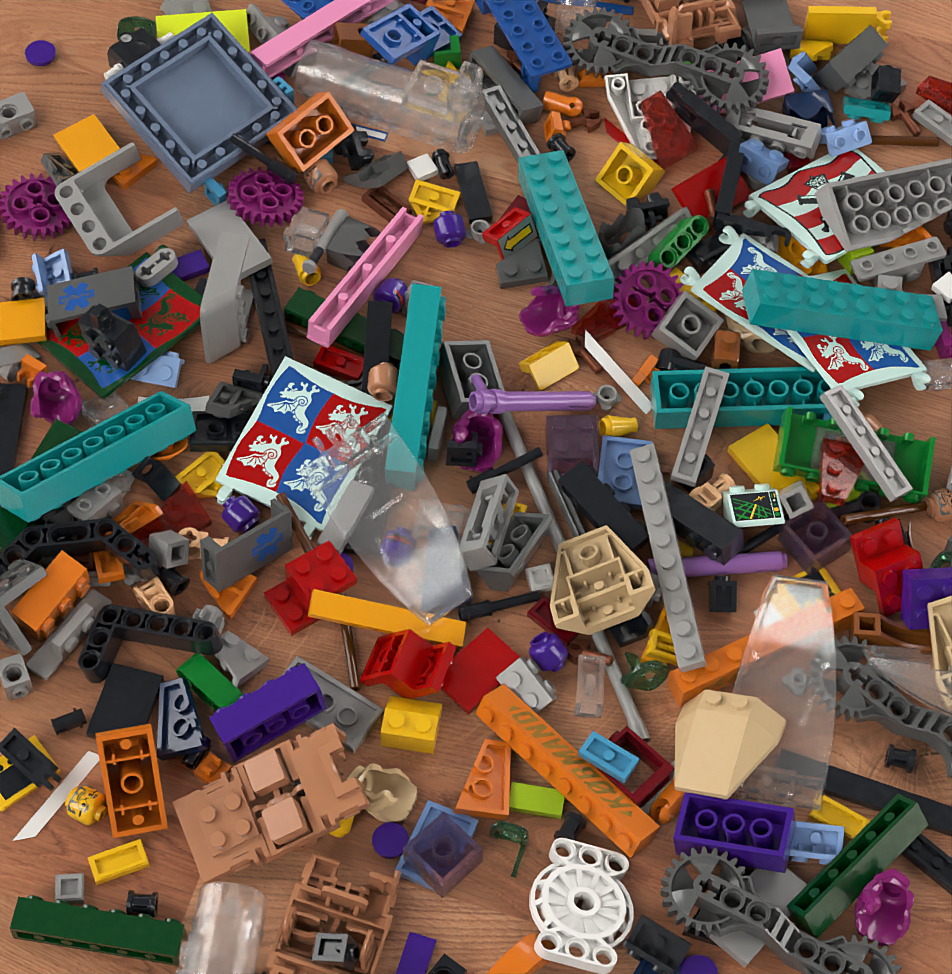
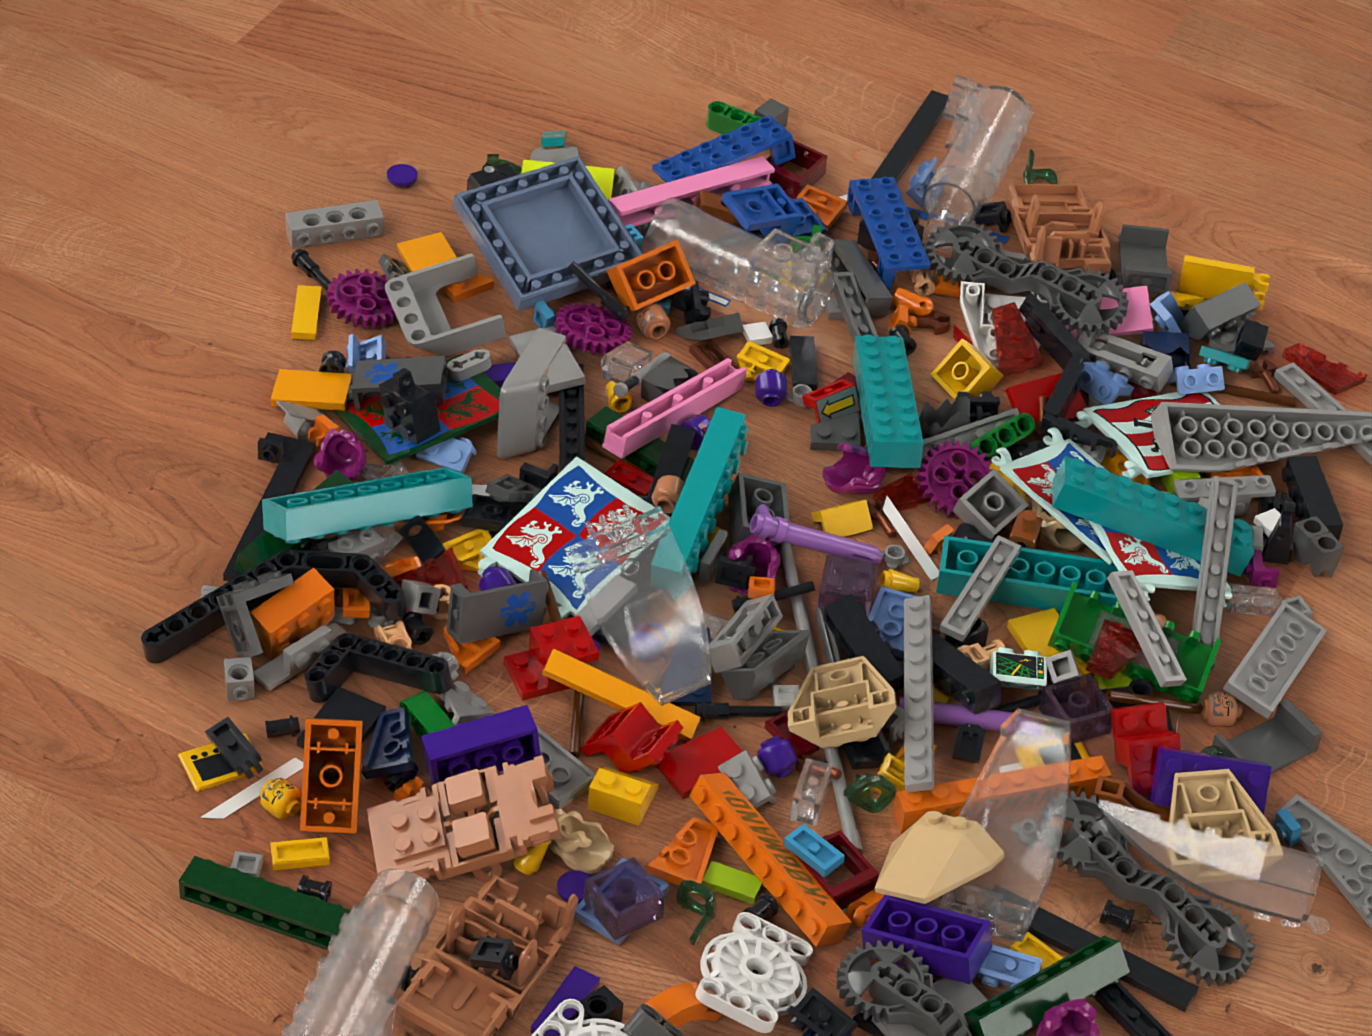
camera: 10 degrees right, 15 degrees down
none -> orange tile [748,576,776,598]
none -> light grey tile [1192,476,1239,670]

